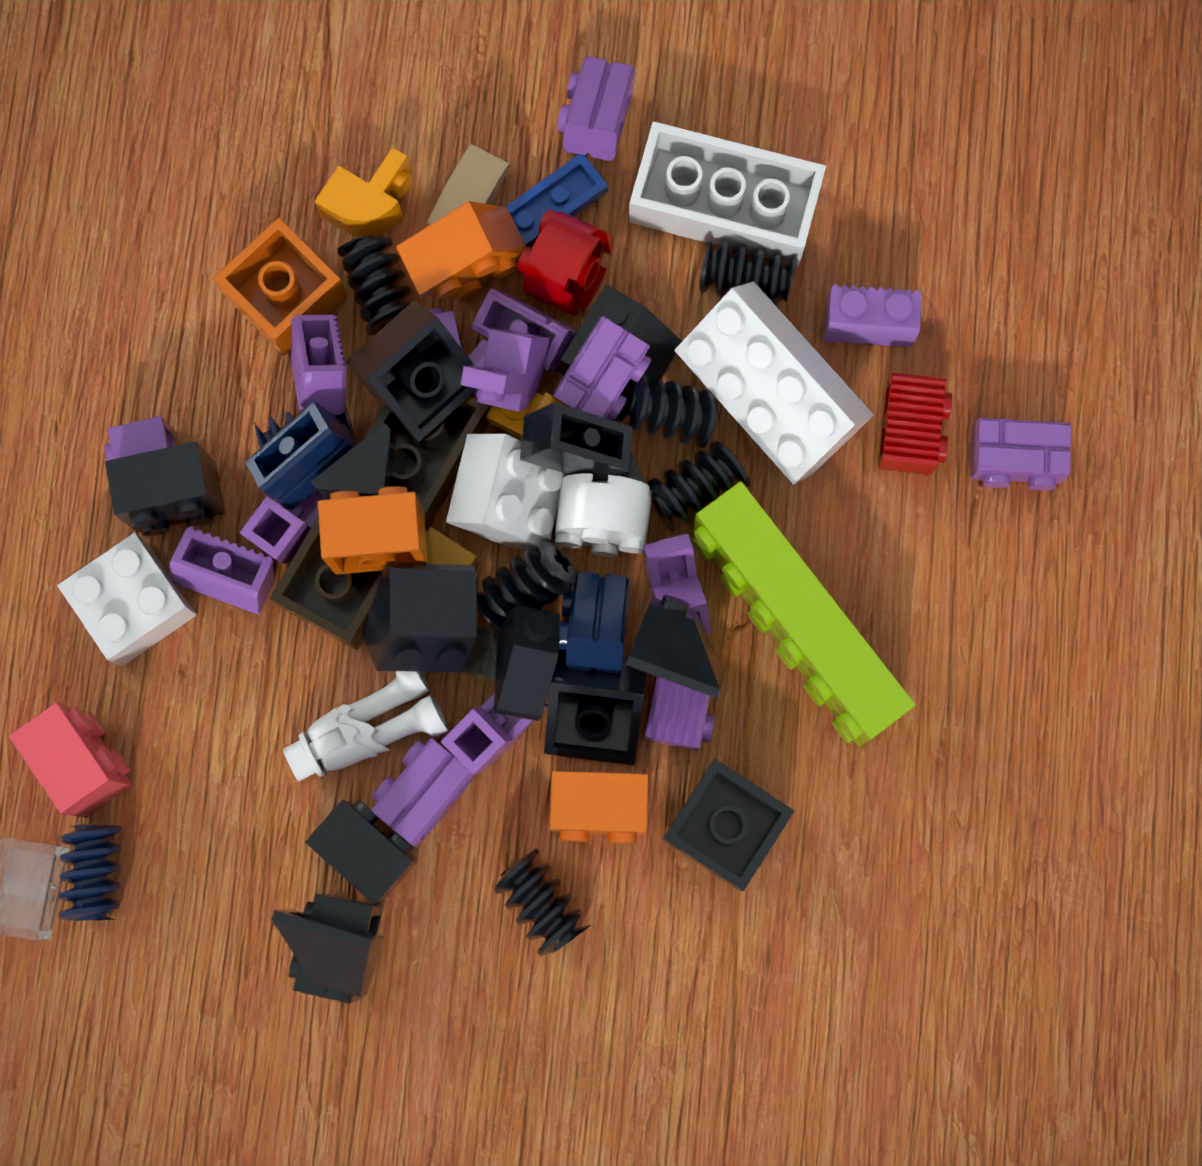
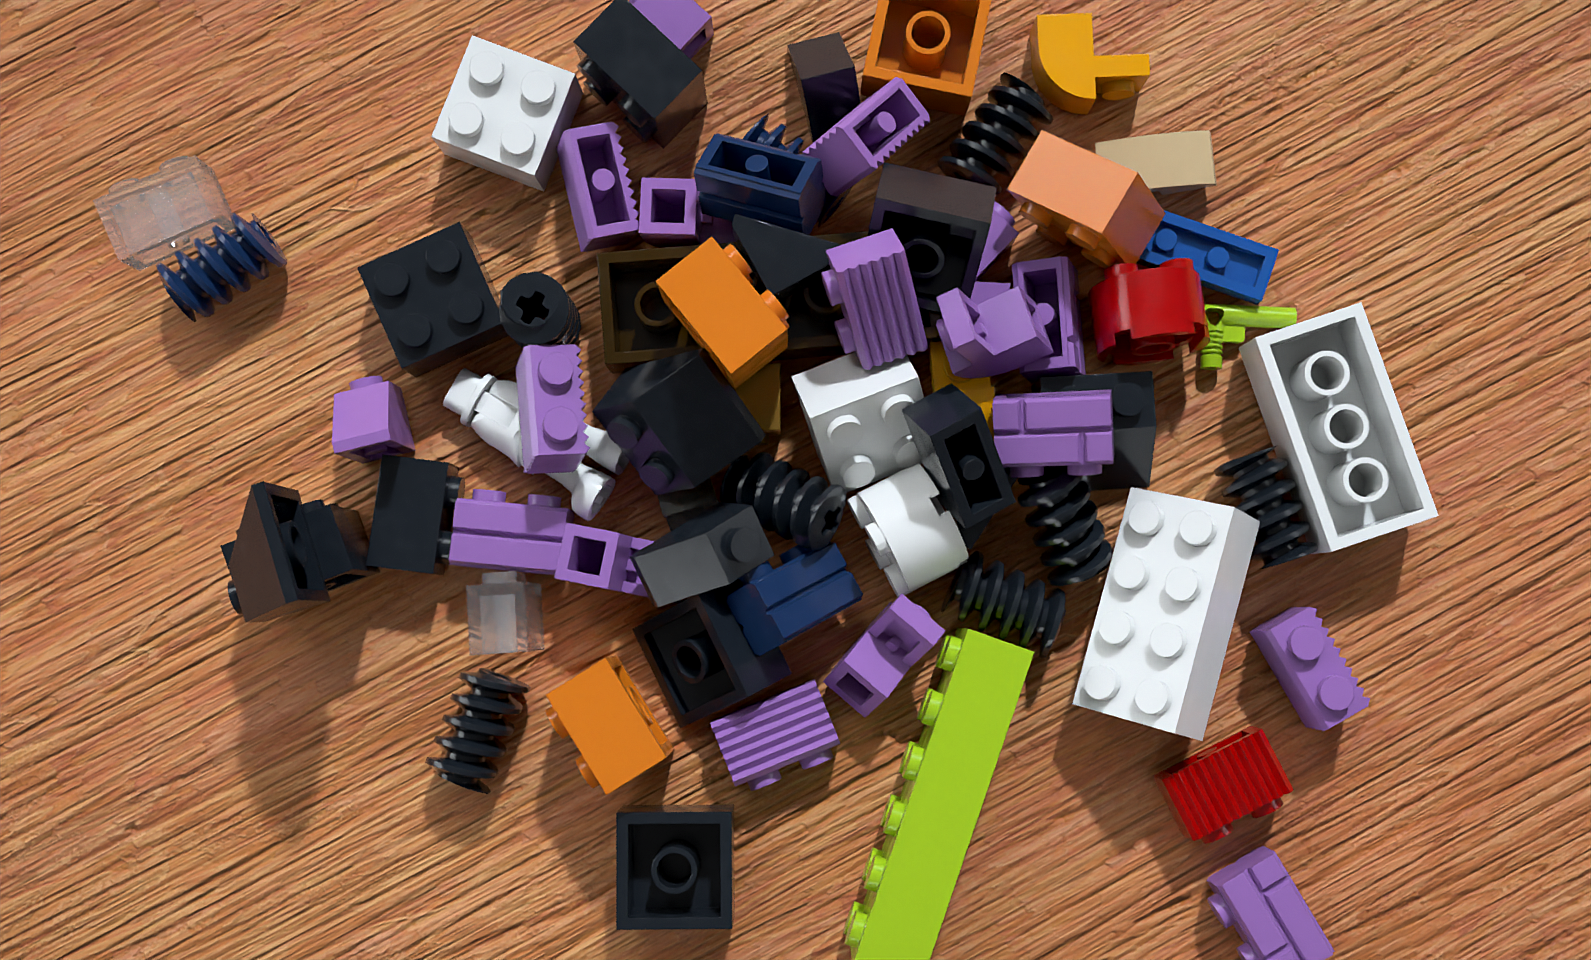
camera: 55 degrees right, 5 degrees up
coral brick [8,702,133,818] -> none
medium lavender brick [557,56,635,161] -> none
black slope [625,595,725,698] -> none
none -> medium lavender slope [332,376,416,464]
none -> black brick [357,222,509,377]
none -> clear brick [466,571,545,655]
none -> black piece [499,272,581,349]
none -> medium lavender brick [515,344,590,474]
none -> black slope [787,32,861,143]
none -> medium lavender brick [821,228,928,370]
none -> lime hose [1200,304,1297,370]

